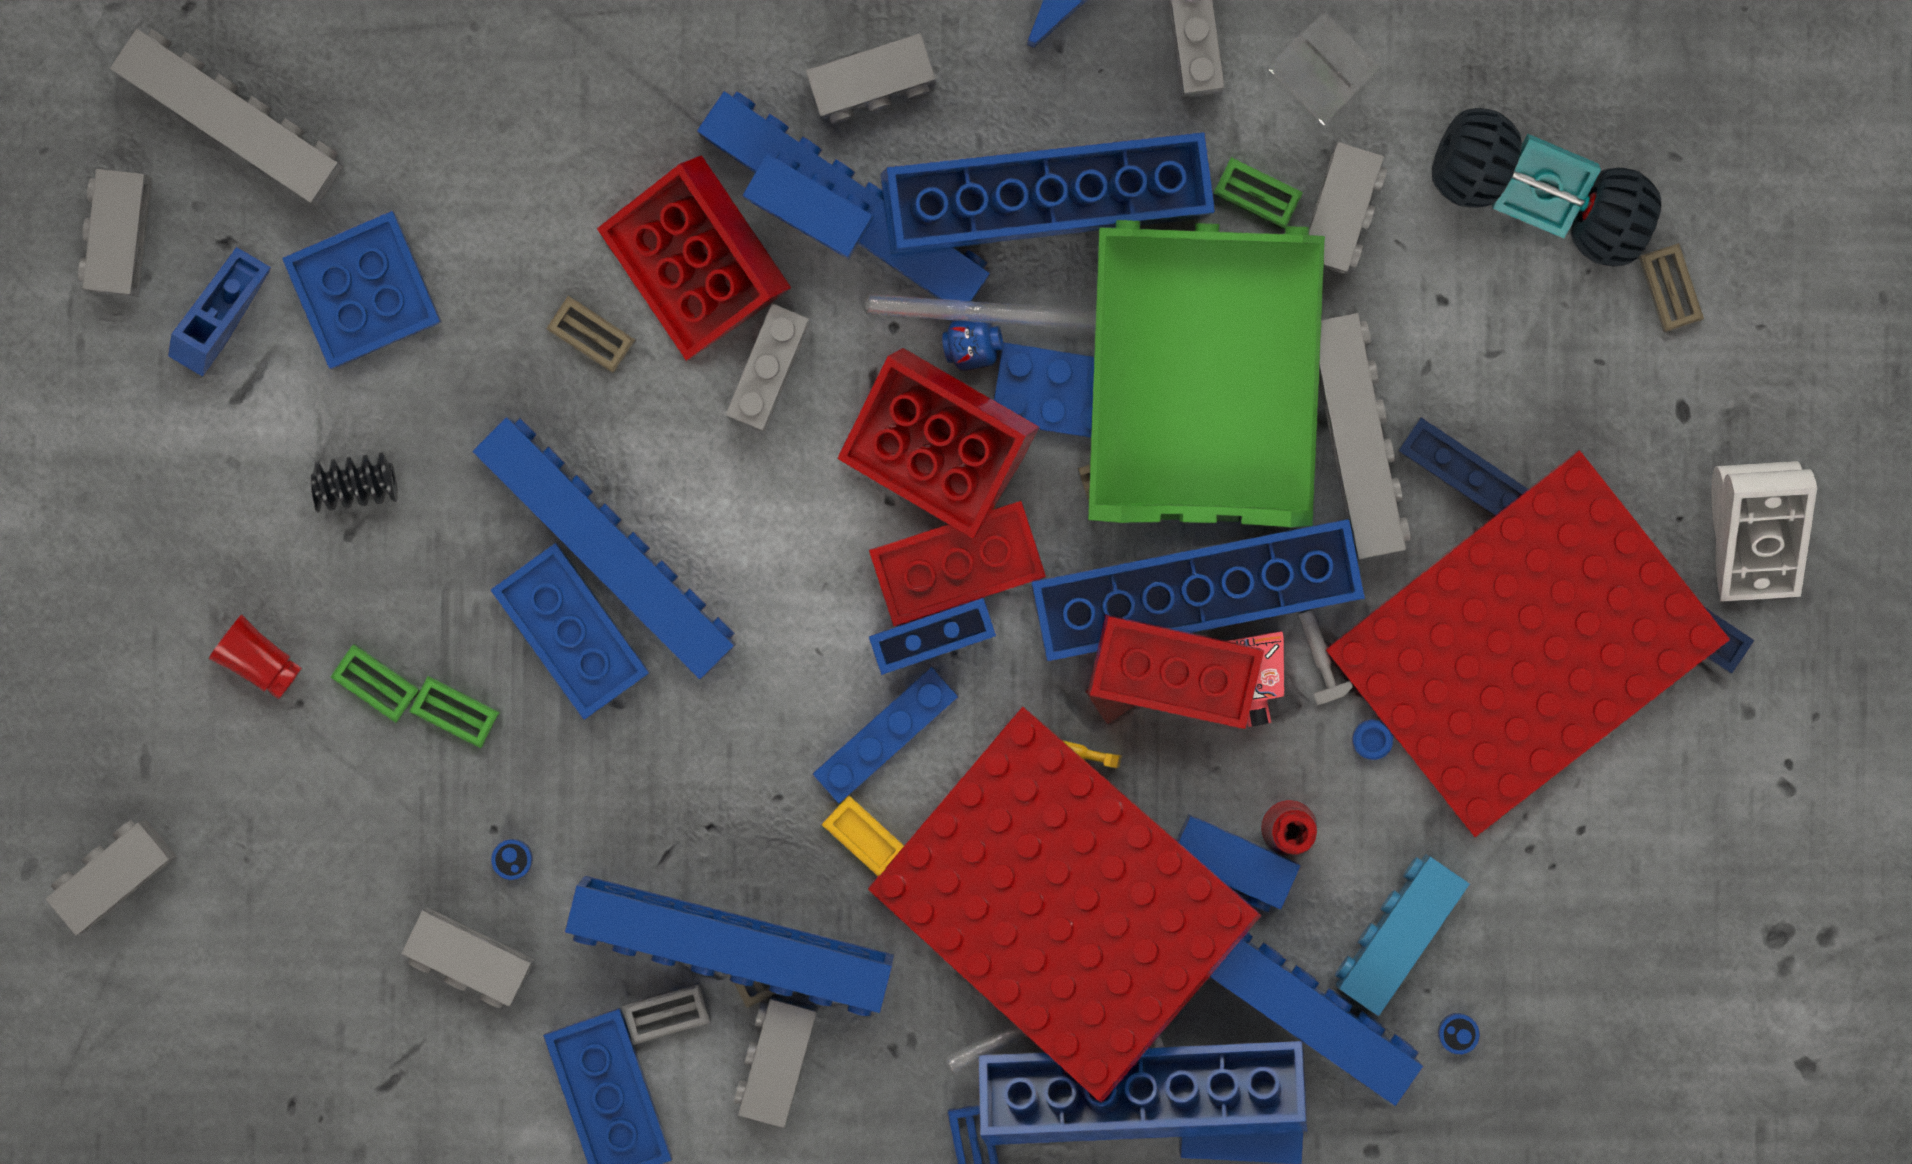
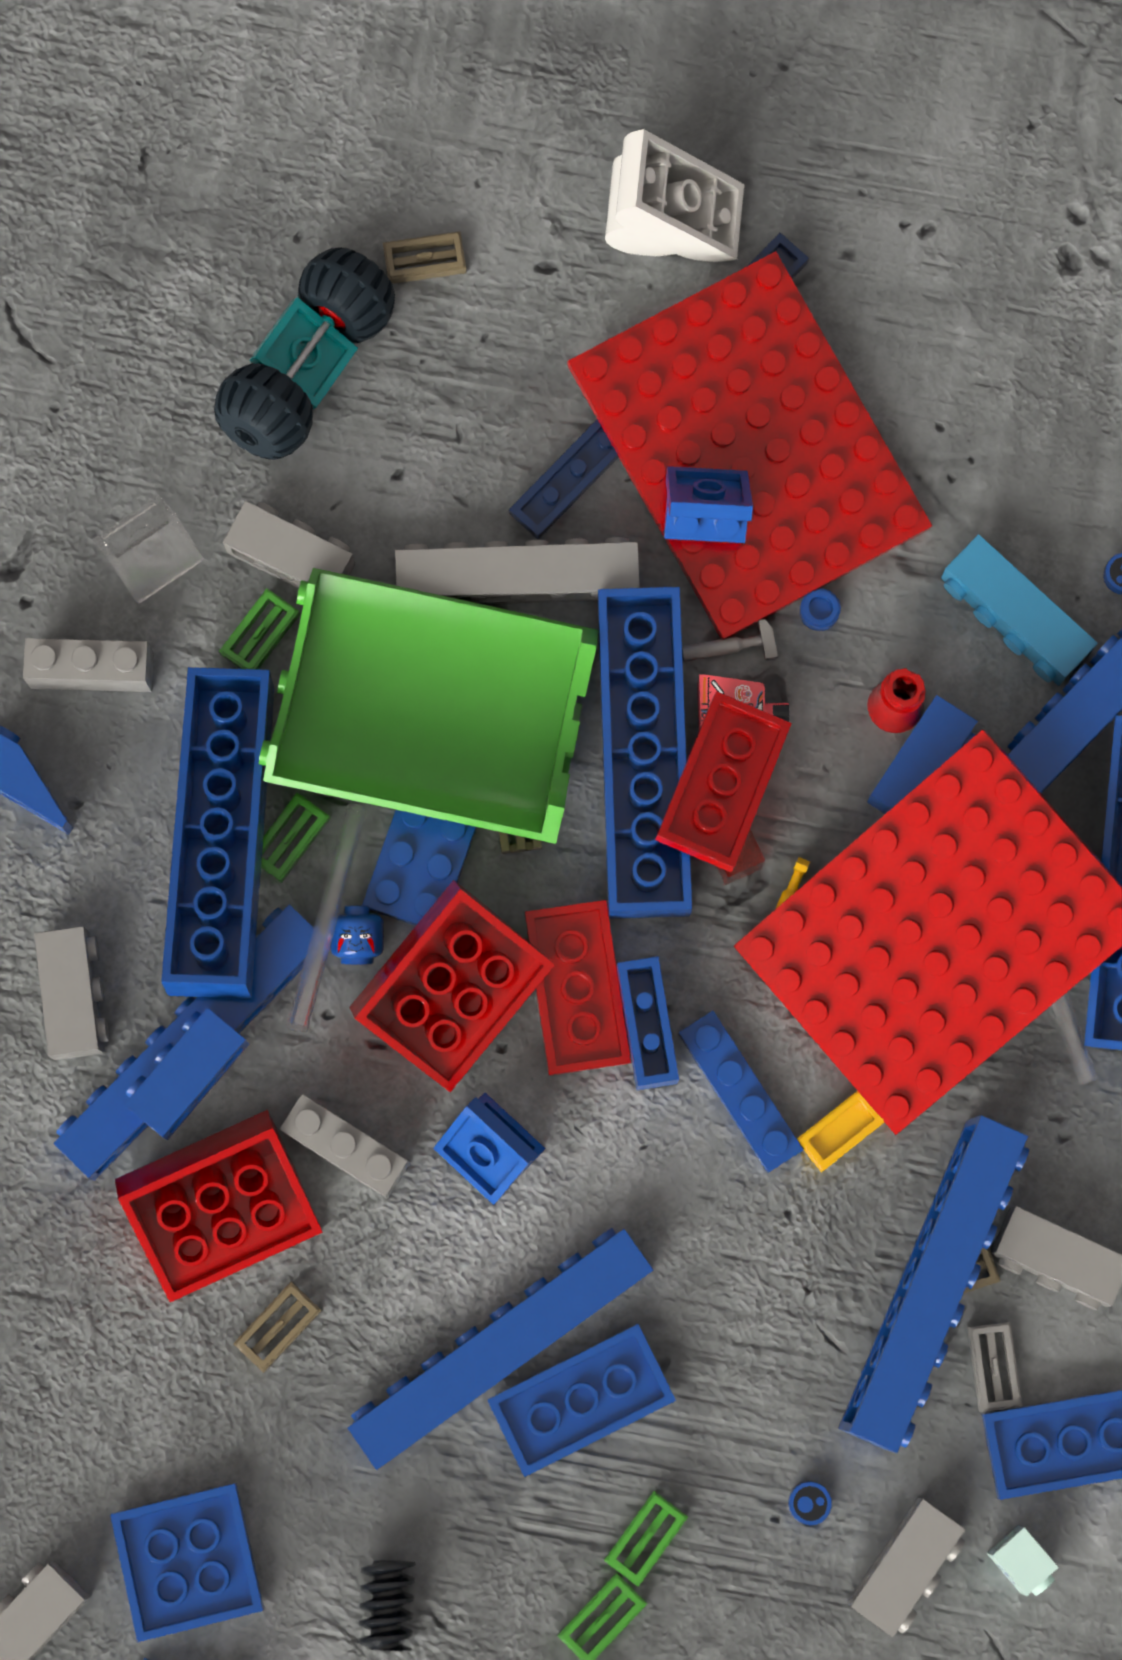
camera: 80 degrees left, 10 degrees down
none -> bright green tile [261,793,331,883]
none -> blue bracket [433,1092,546,1205]
none -> blue bracket [664,466,753,543]
none -> light aqua brick [987,1525,1059,1596]

